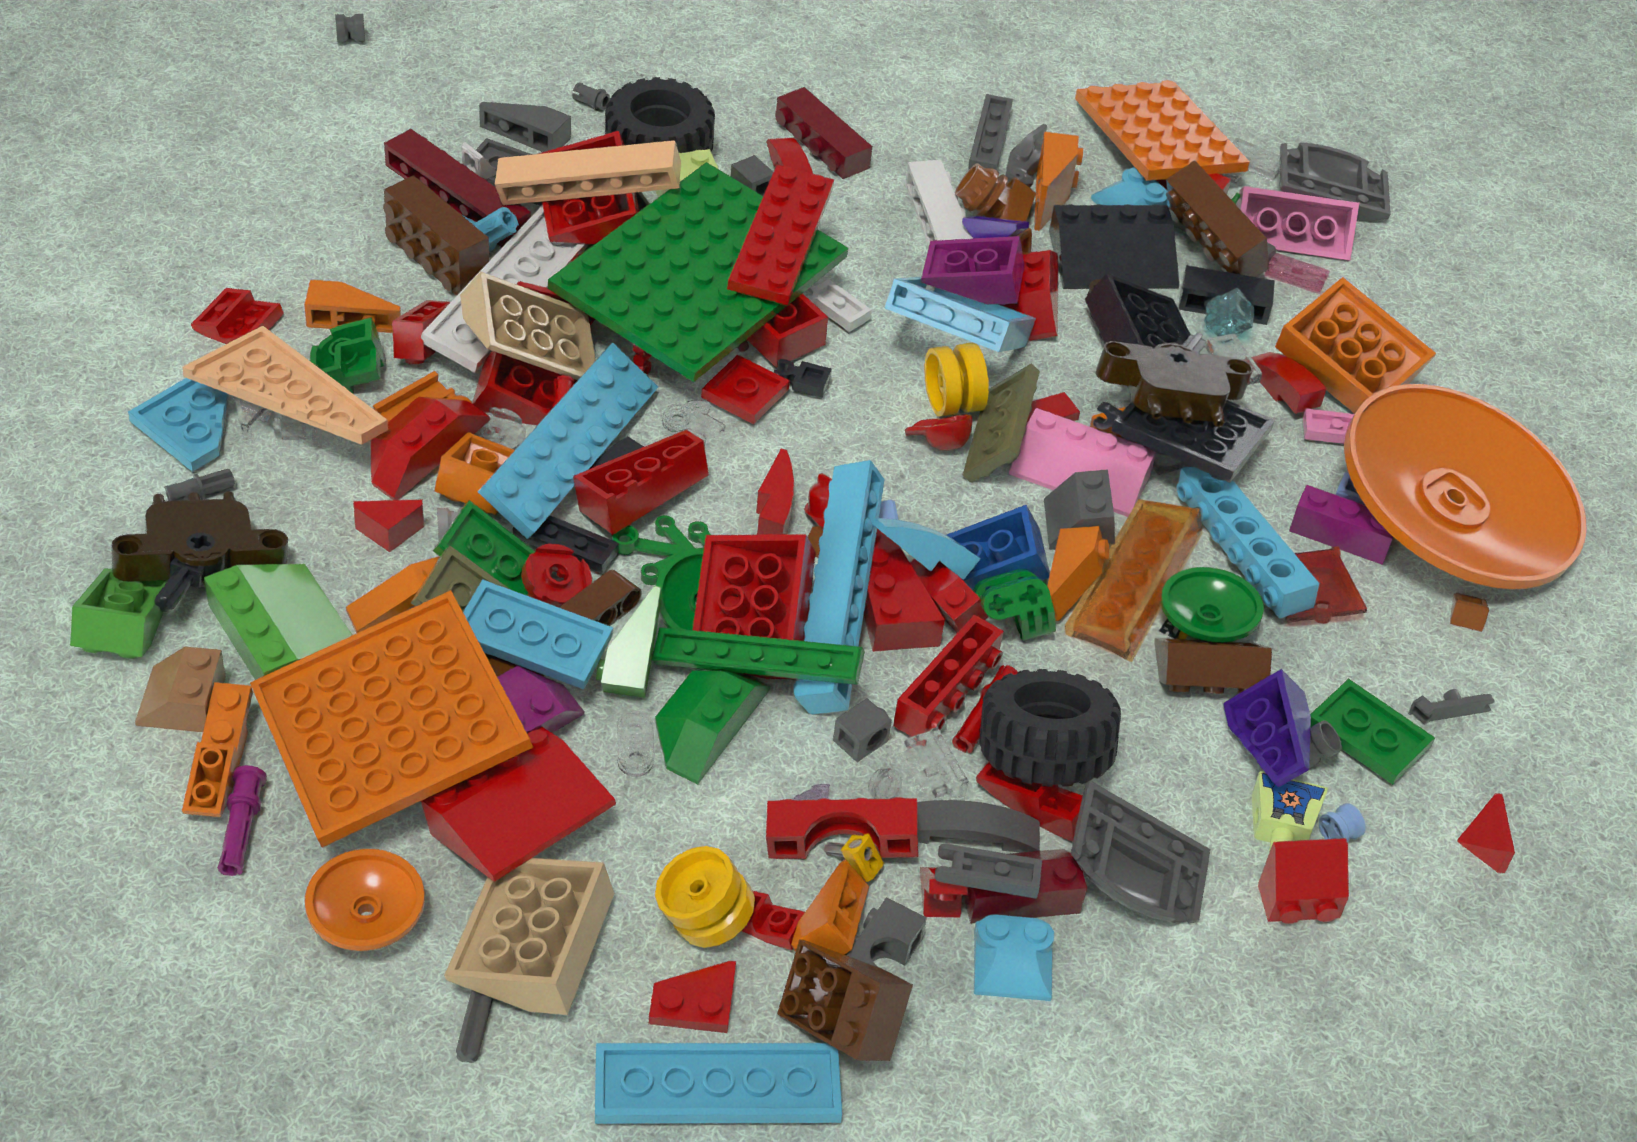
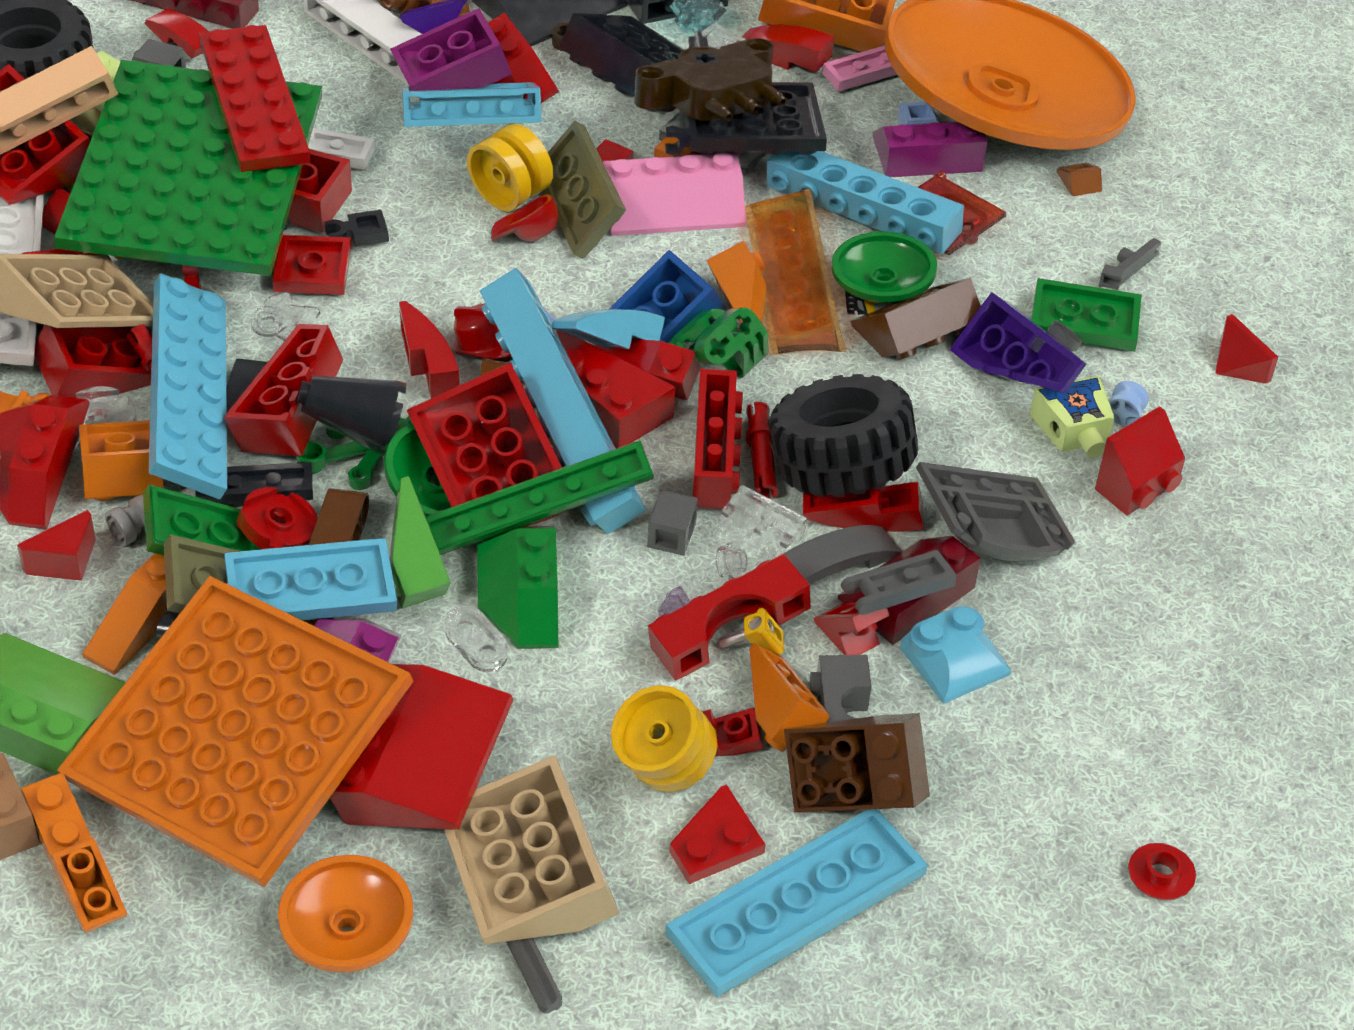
camera: 30 degrees left, 0 degrees up
magenta pin [217,765,267,876] -> none
dark grey slope [1044,469,1115,550] -> none
none -> black cone [296,375,406,455]

